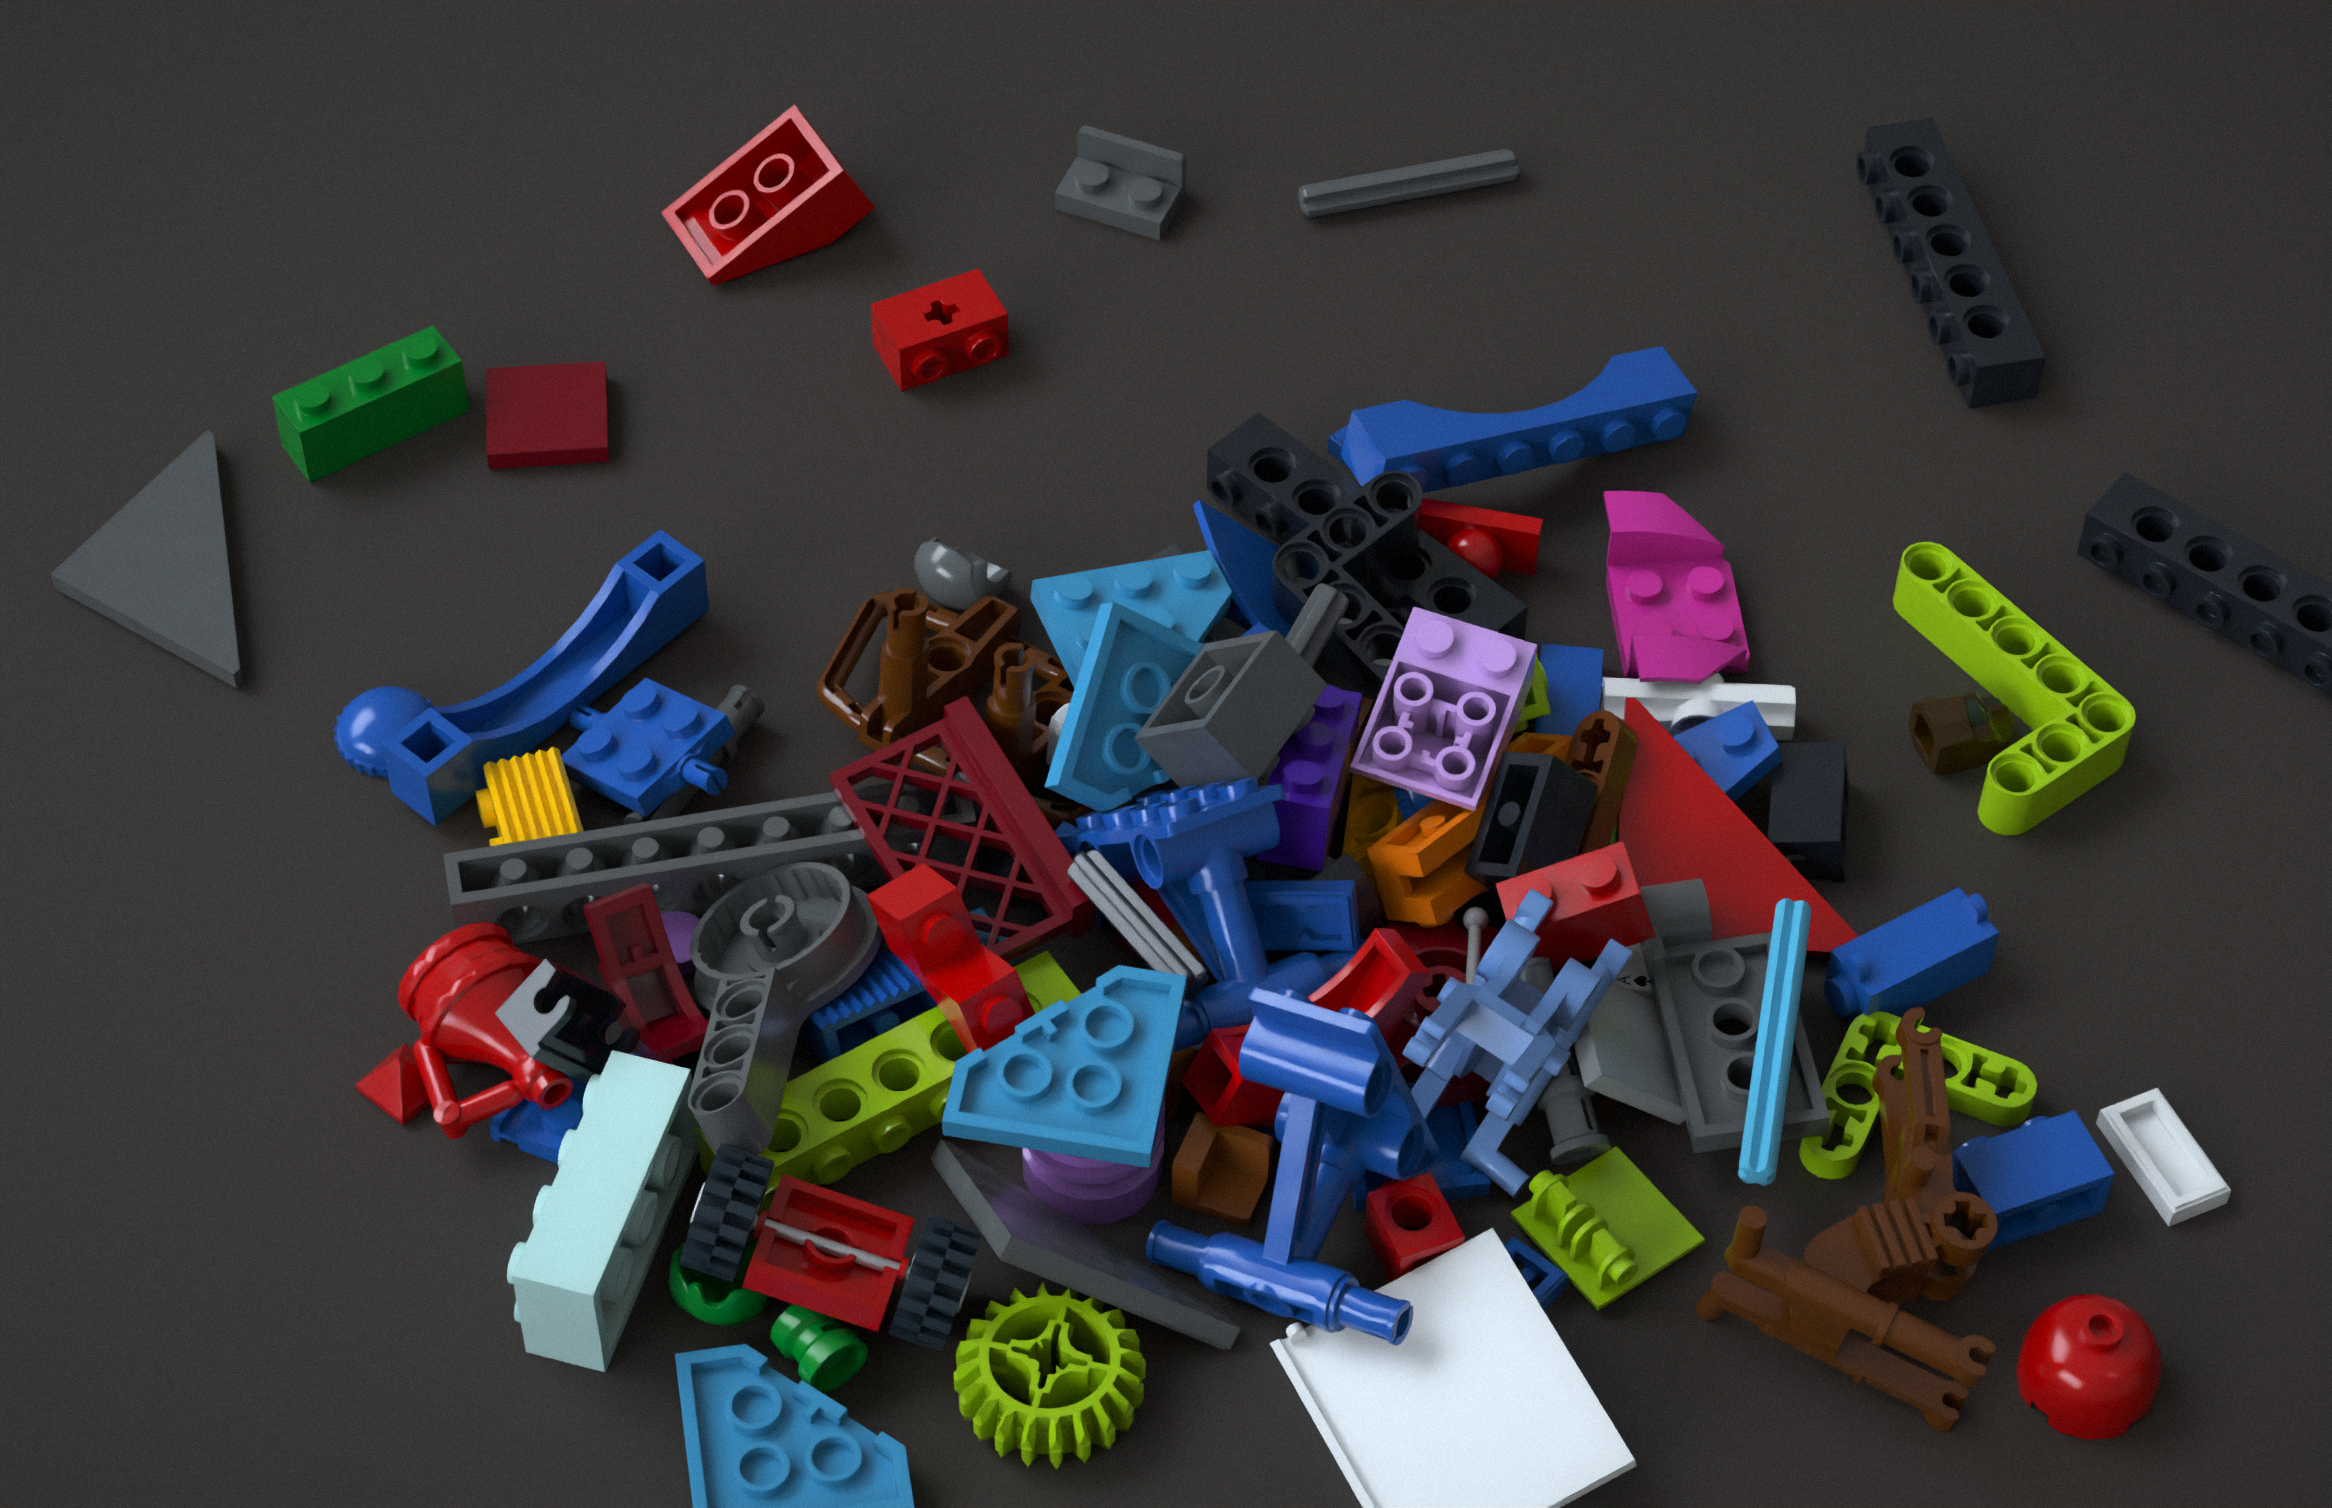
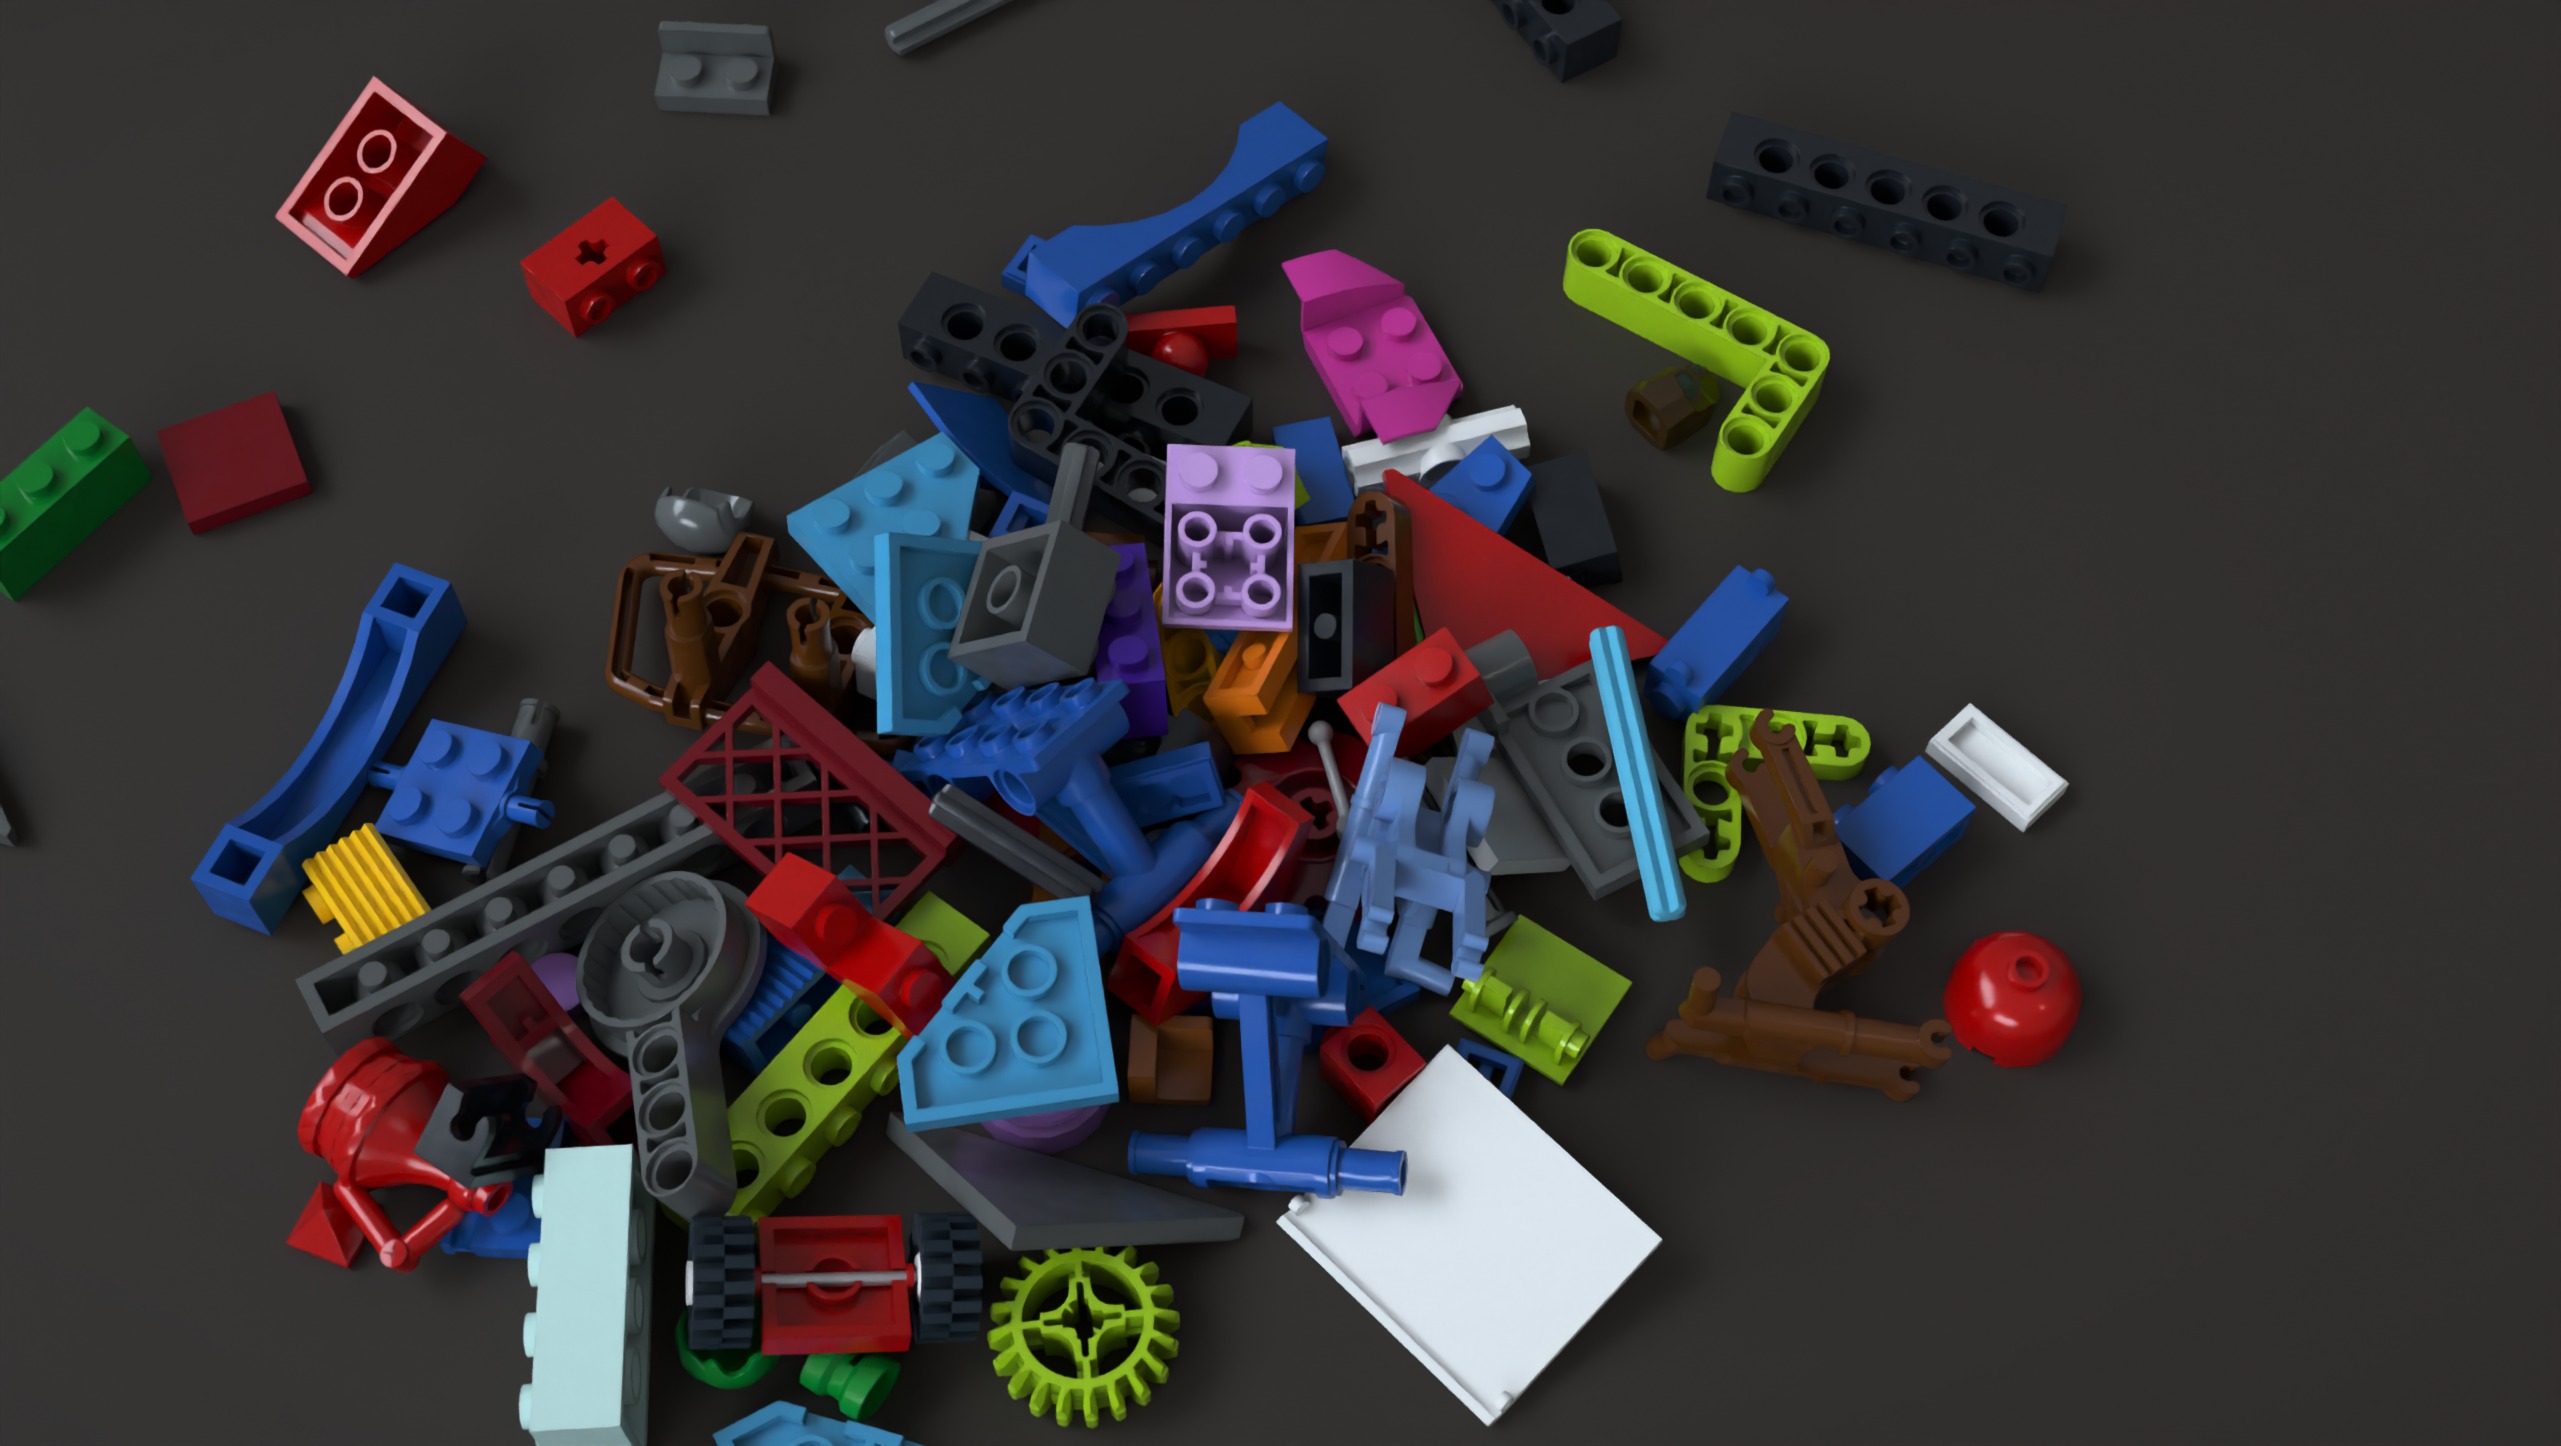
camera: 20 degrees left, 10 degrees up
blue hat [333,686,436,778] -> none

